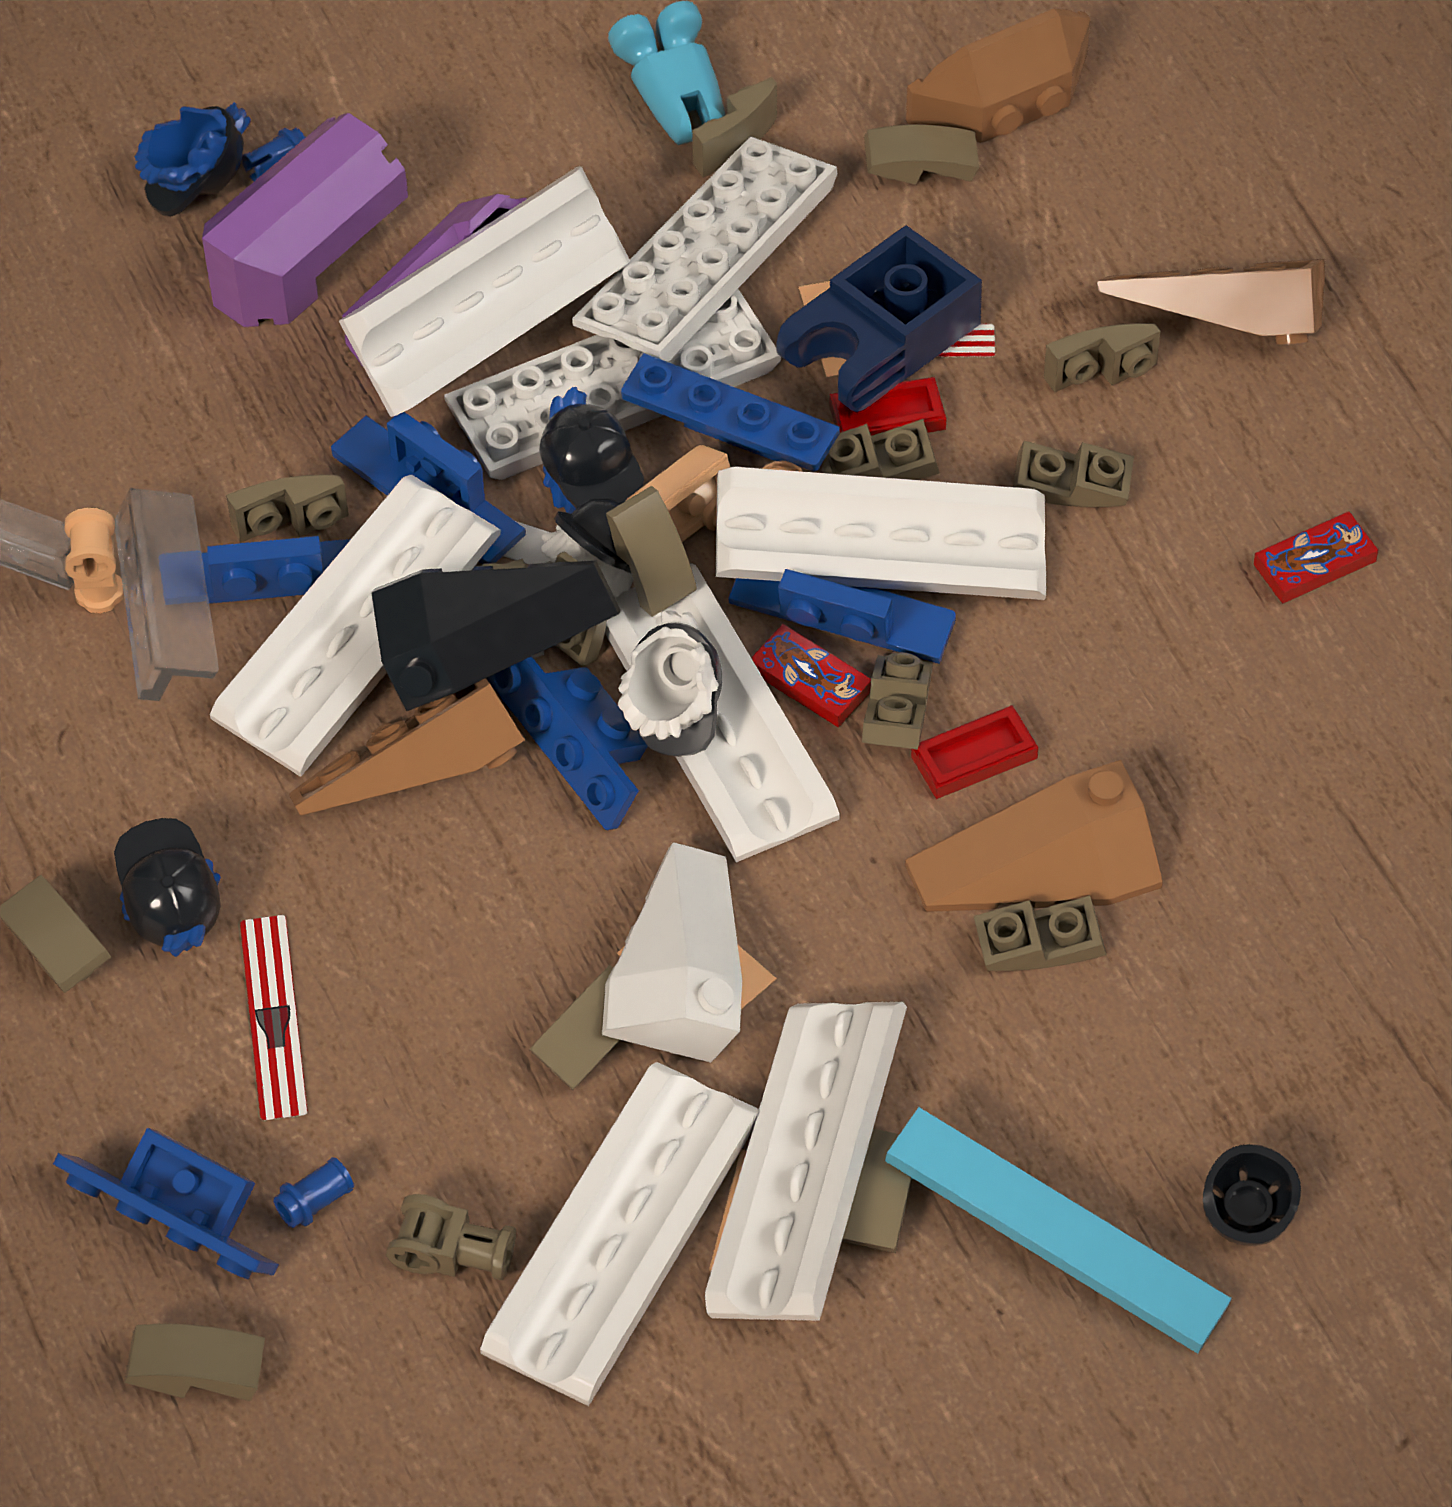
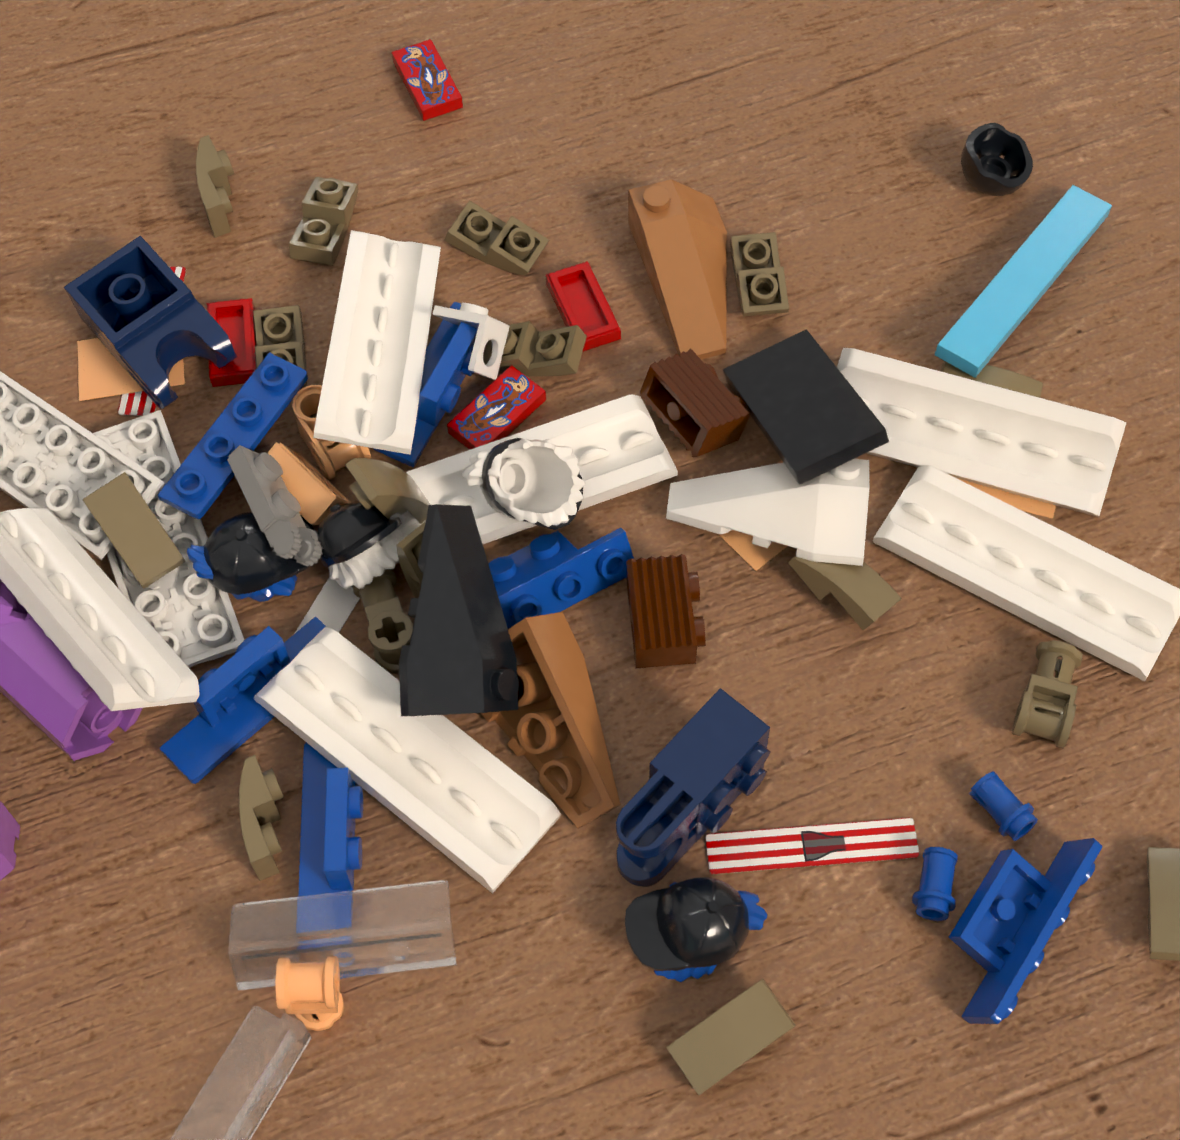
camera: 85 degrees left, 5 degrees up
wedge [1098,259,1325,344] -> none
none -> dark tan slope [82,472,186,589]
none -> light grey hinge [227,445,323,566]
none -> white bracket [432,303,510,380]
none -> dark tan slope [444,200,549,276]
none -> dark blue brick [616,688,770,887]
none -> reddish brown brick [626,554,706,668]
none -> reddish brown brick [640,348,751,457]
none -> black tile [723,329,889,485]
none -> blue pin [912,847,958,921]

